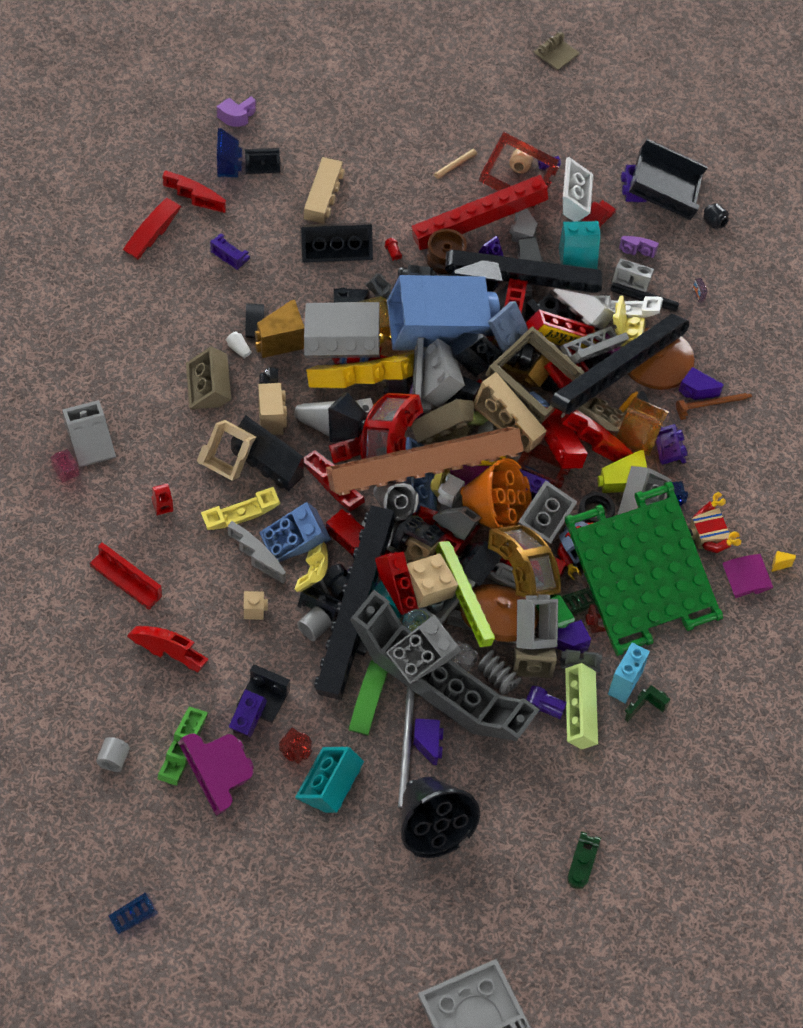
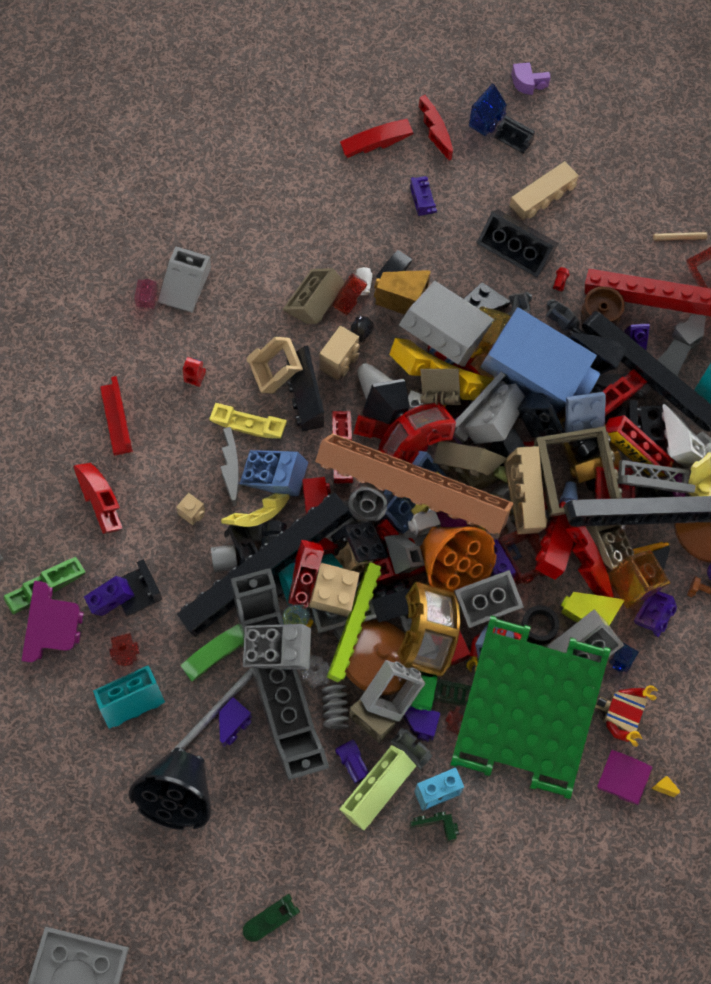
camera: 40 degrees right, 10 degrees up
none -> clear red slope [332,273,368,315]
none -> dark tan hinge [420,369,461,405]

